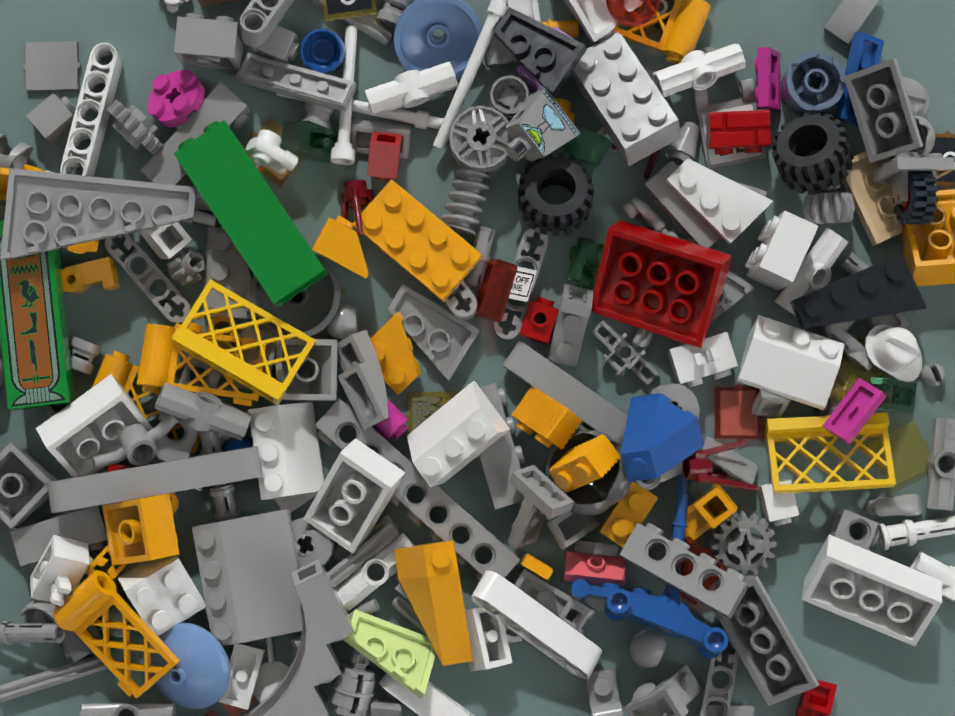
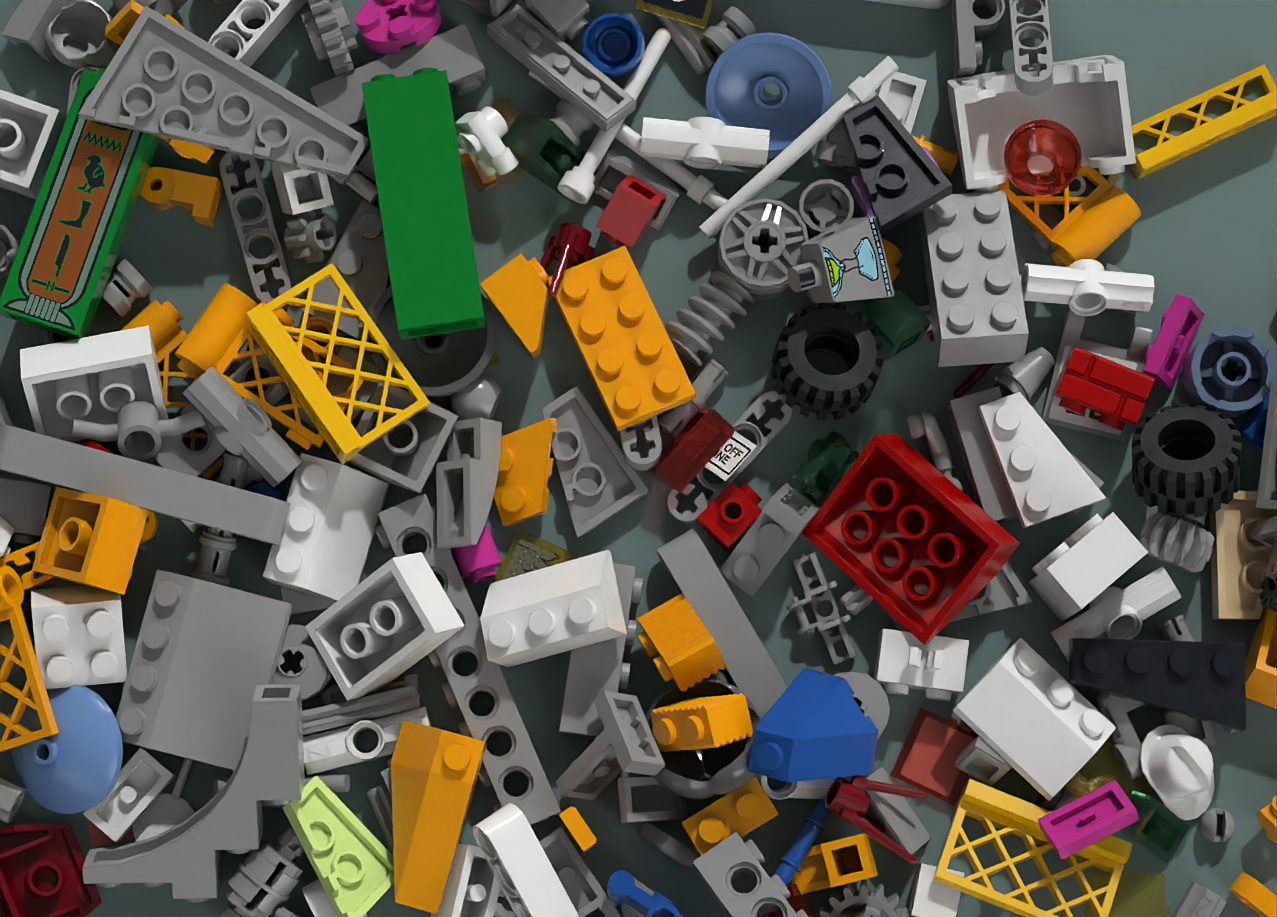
camera: 25 degrees right, 5 degrees down
coral plate [564,551,626,587] -> none

